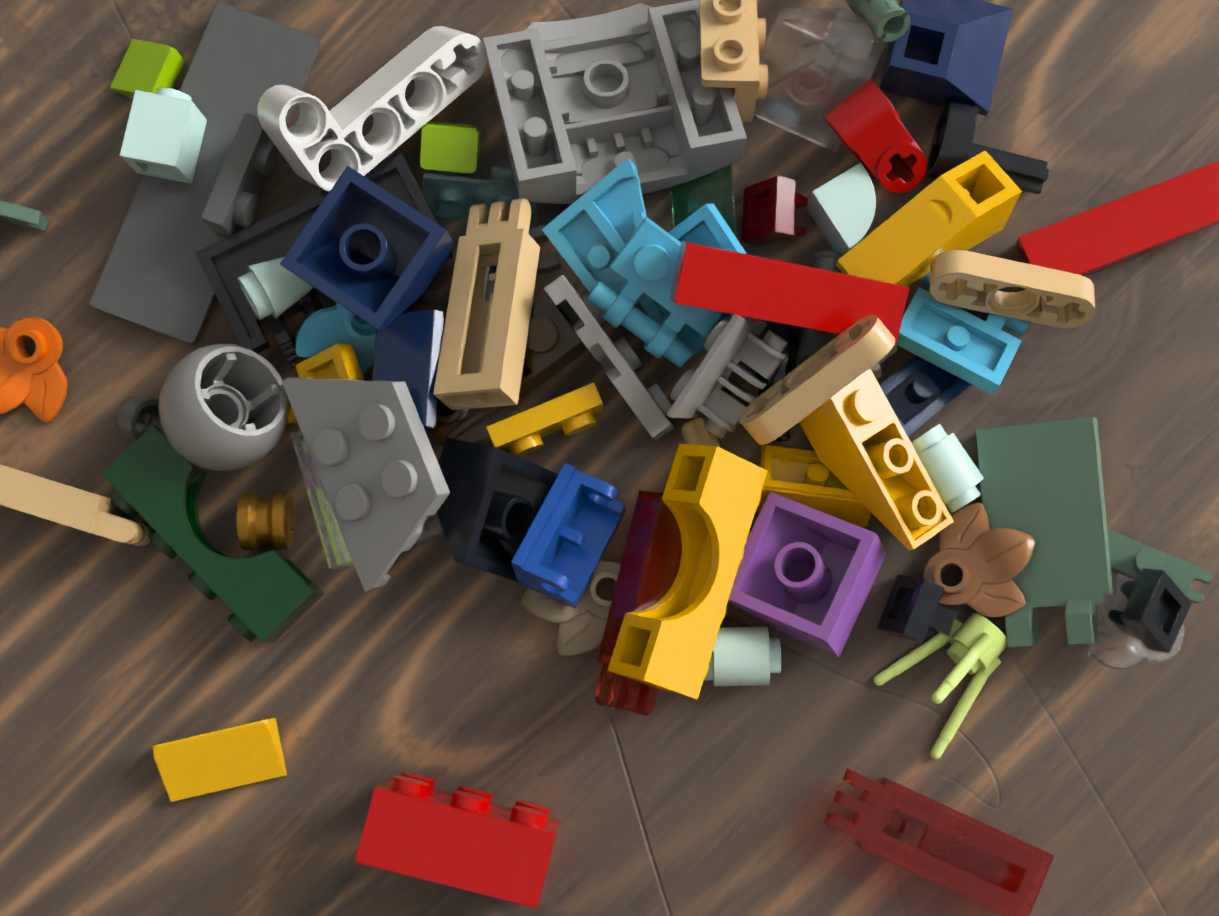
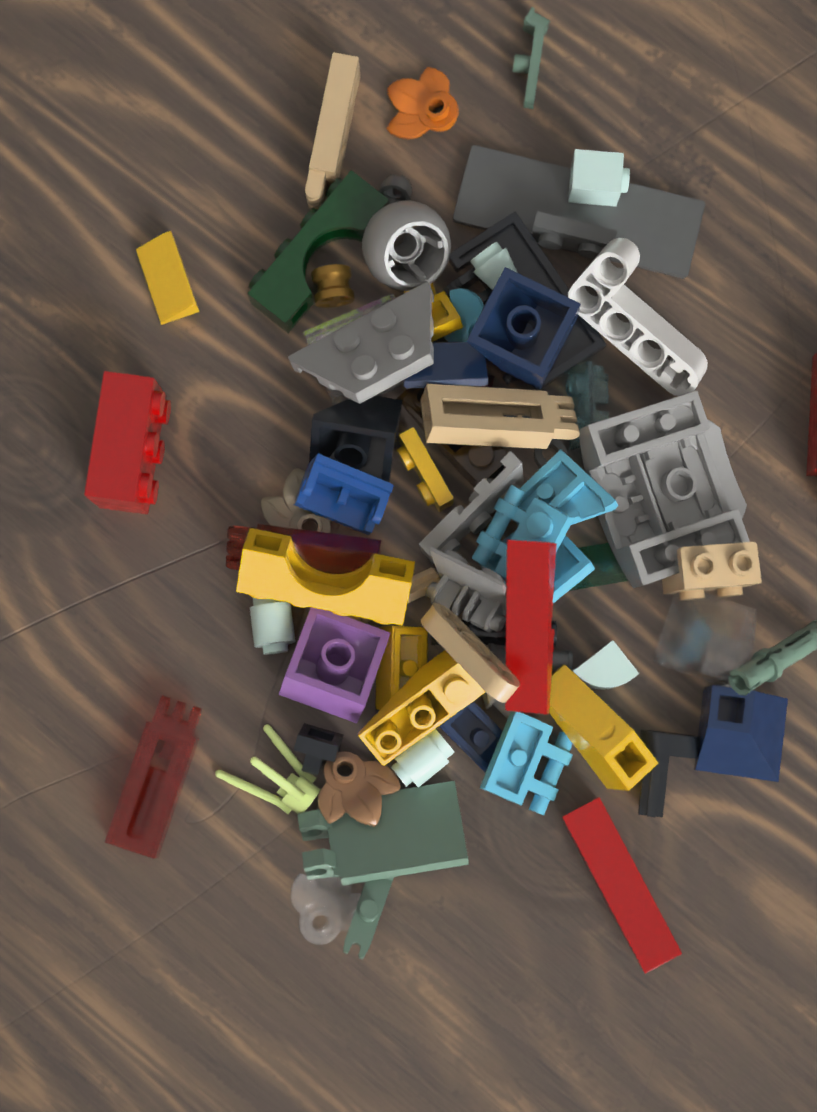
camera: 85 degrees right, 0 degrees up
lime slope [110,39,185,99] -> none
lime slope [420,121,485,173] -> none
dark red tile [741,175,808,246] -> none
red piece [823,79,926,193] -> none
tan beam [929,250,1095,328] -> none
black tile [1108,568,1192,653] -> none

